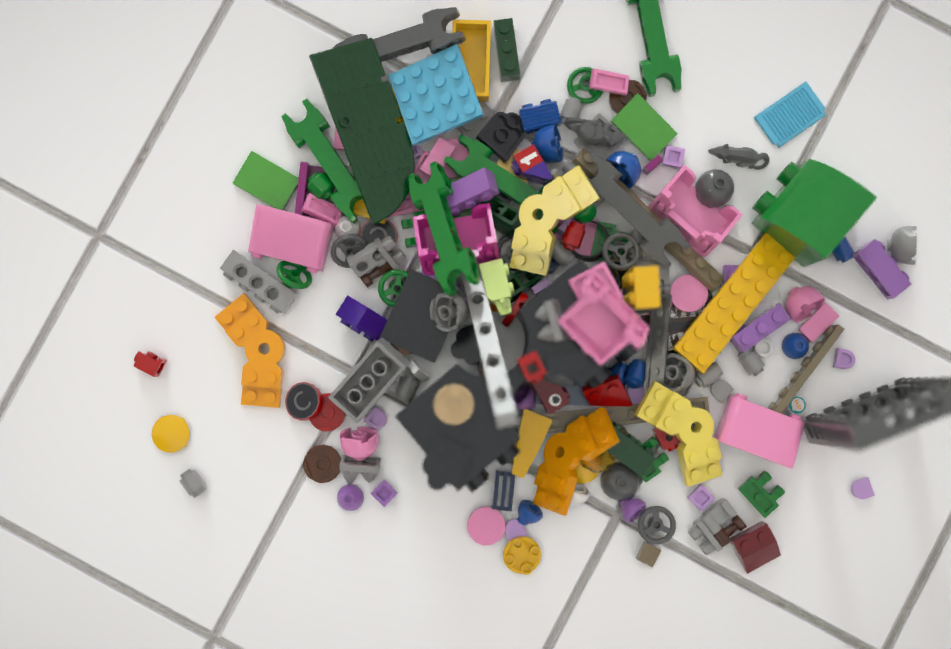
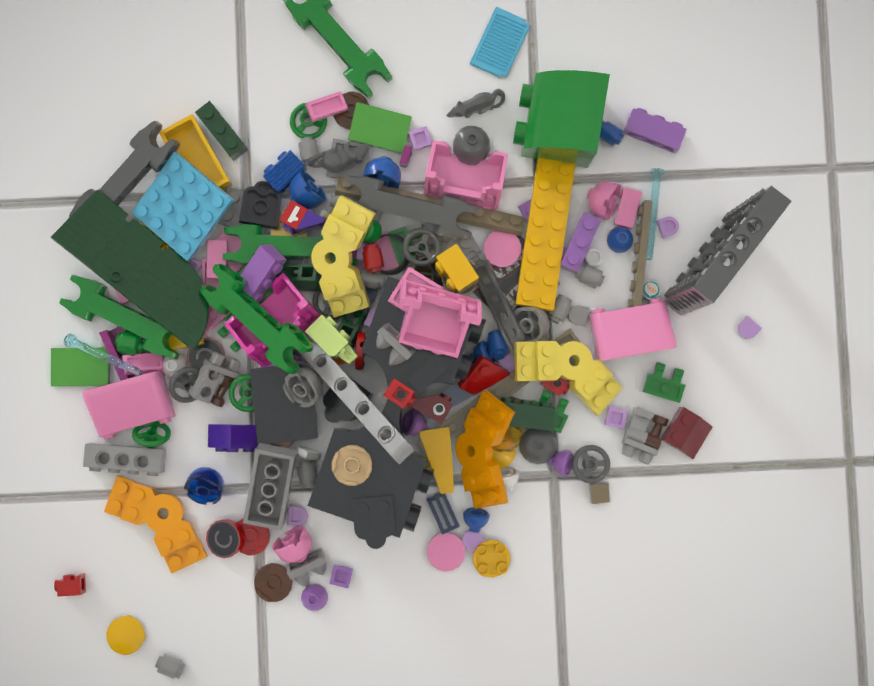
camera: 30 degrees left, 0 degrees up
light grey cylinder [887,226,917,265] -> none
none -> clear light blue bar [63,333,142,376]
none -> clear blue cylinder [184,467,225,505]
none -> clear light blue bar [646,168,664,260]

